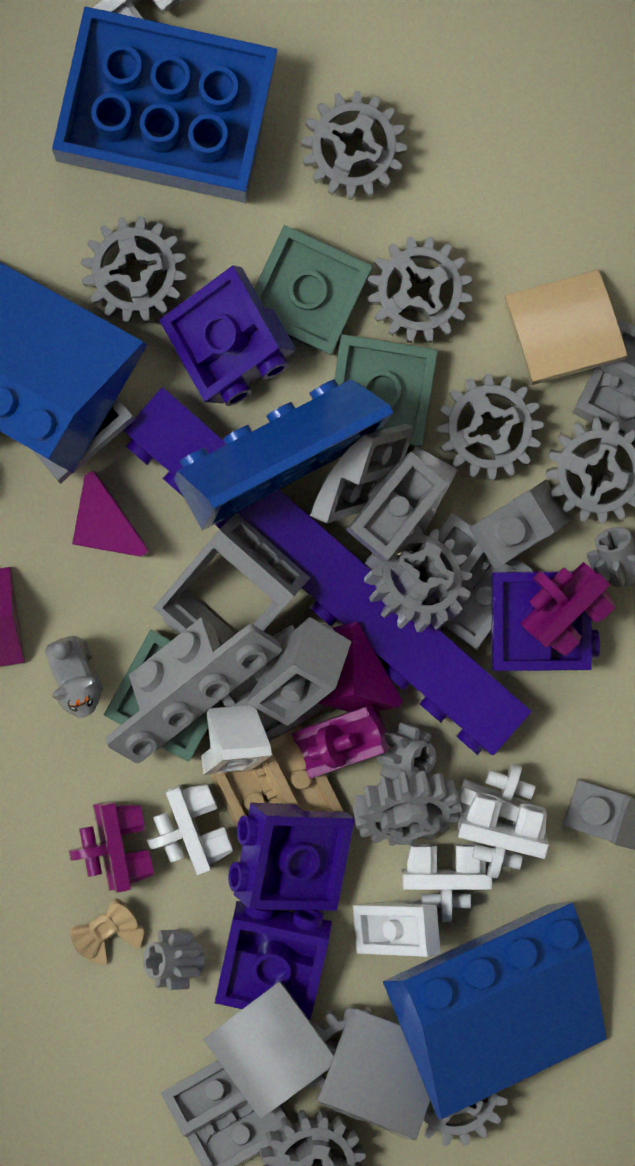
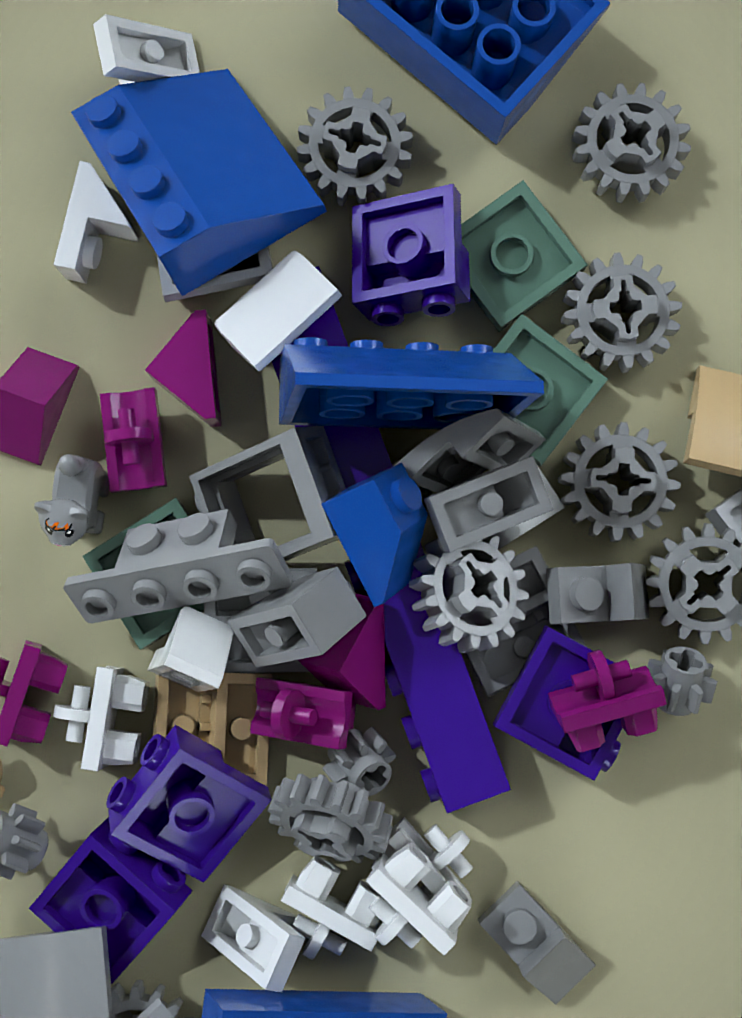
camera: 25 degrees right, 5 degrees down
none -> magenta hips [100,387,167,493]
none -> white slope [215,250,342,372]
none -> blue slope [321,462,428,607]

